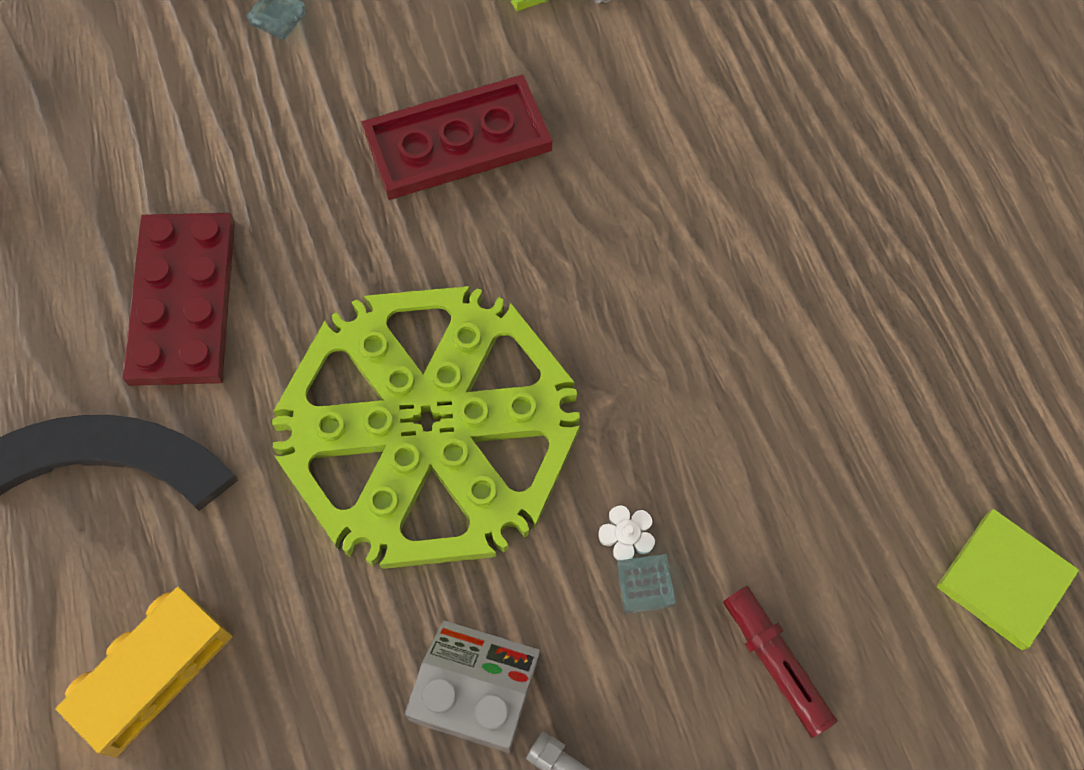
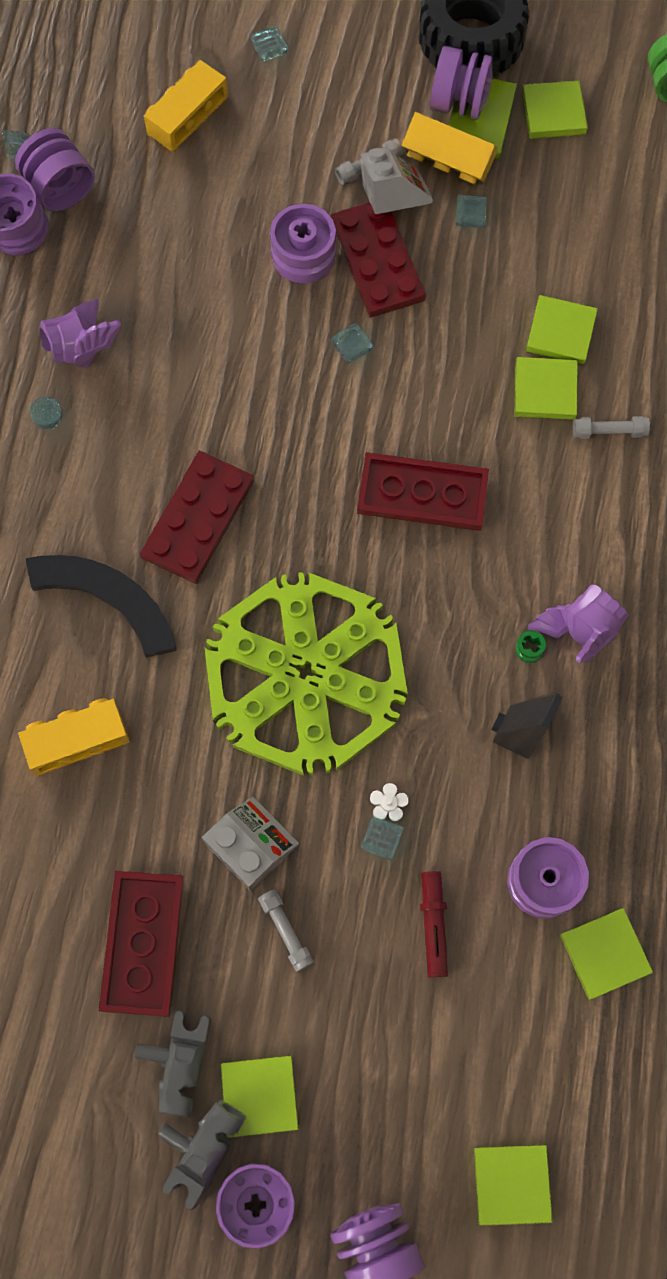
camera: 30 degrees right, 5 degrees up
none -> black wedge [491,692,562,759]
none -> medium lavender wheel [507,837,589,919]
none -> green bush [515,630,546,663]
none -> medium lavender helmet [528,585,628,663]

